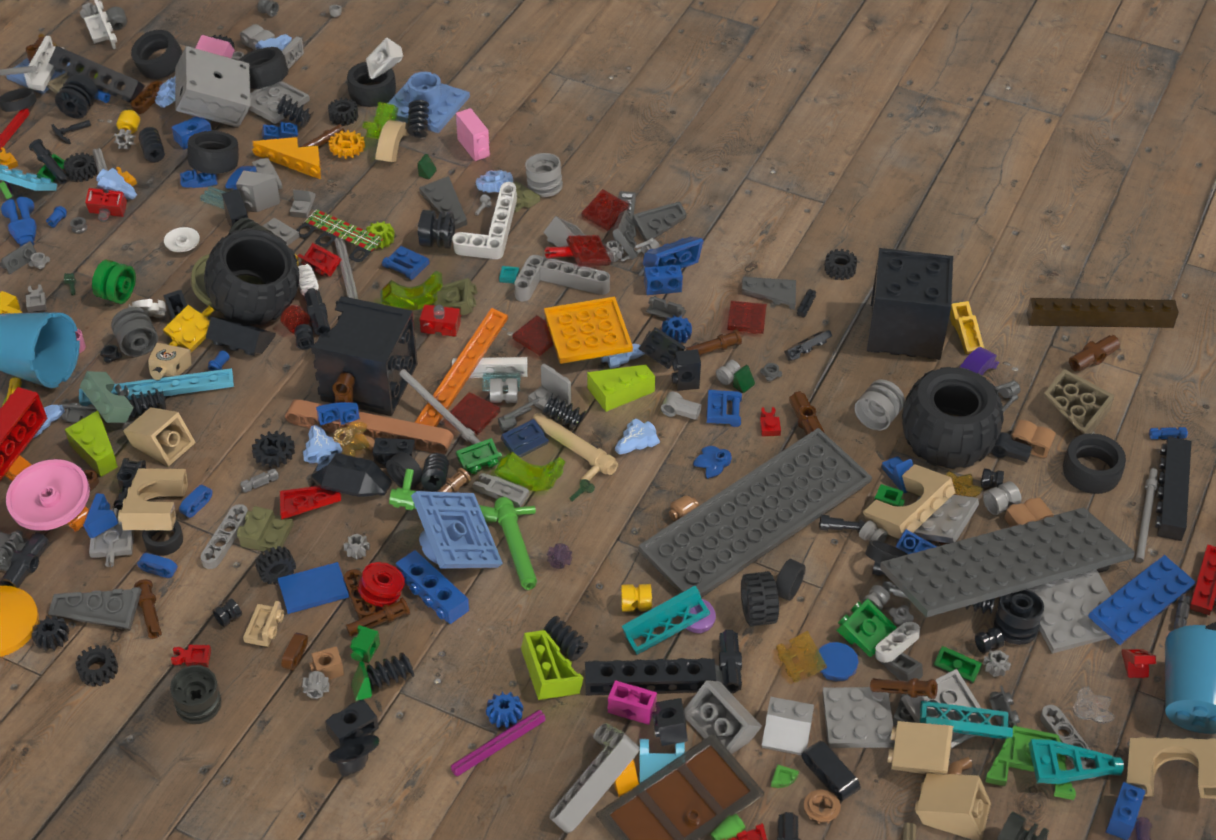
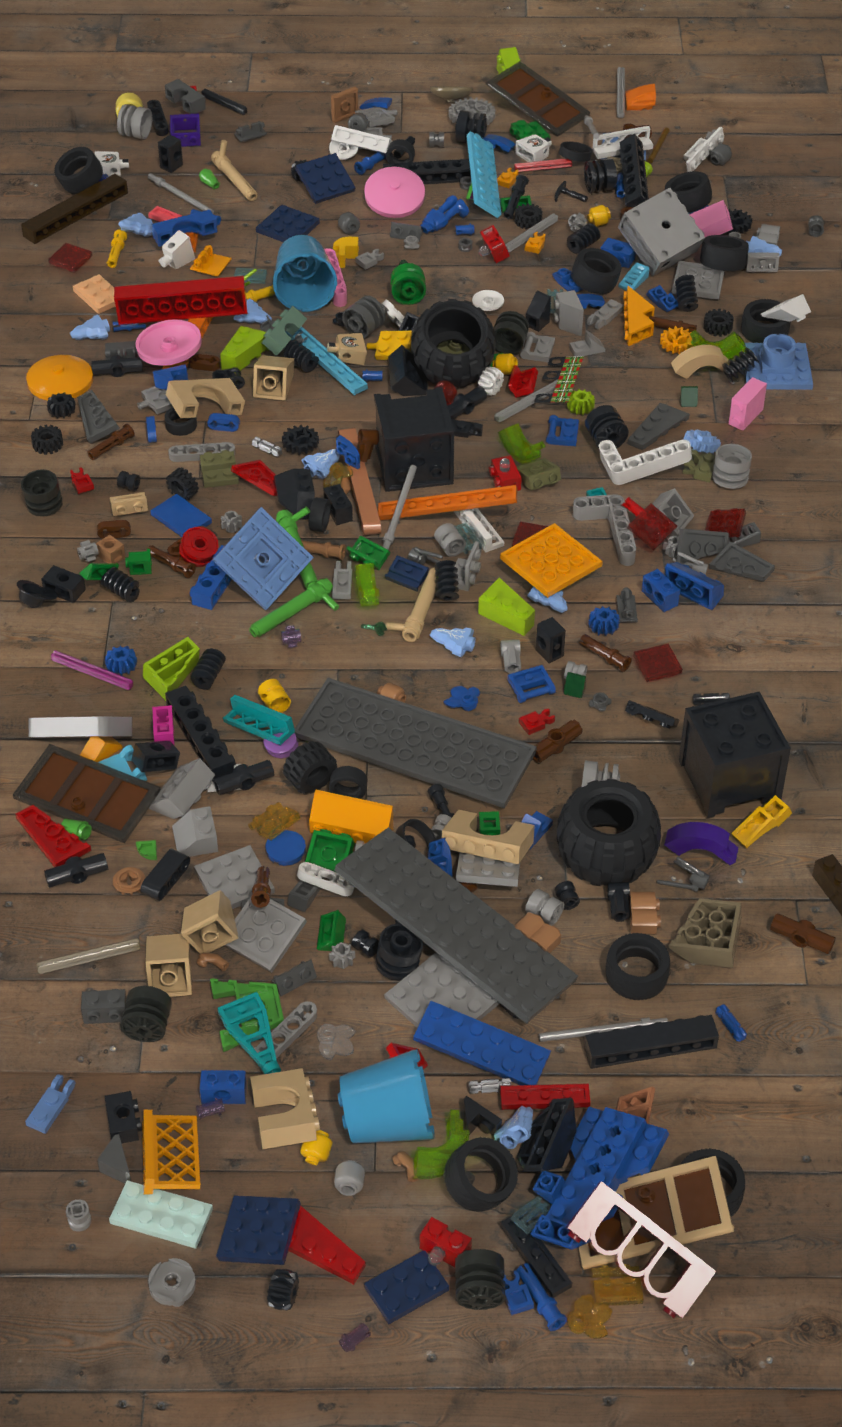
camera: 65 degrees right, 0 degrees up
light blue rock [96,168,137,200] -> none
black piece [421,453,449,492] -> none
clear red tile [450,392,500,435] -> none
black bracket [638,327,686,369] -> none
dark grey wing [742,277,796,310] -> none
black tyre [824,249,857,280] -> none
teal fence [920,701,1013,739] -> none
clear yellow plate [946,471,982,497] -> none
none -> light orange slope [309,790,393,844]
none -> medium azure slope [619,262,649,290]

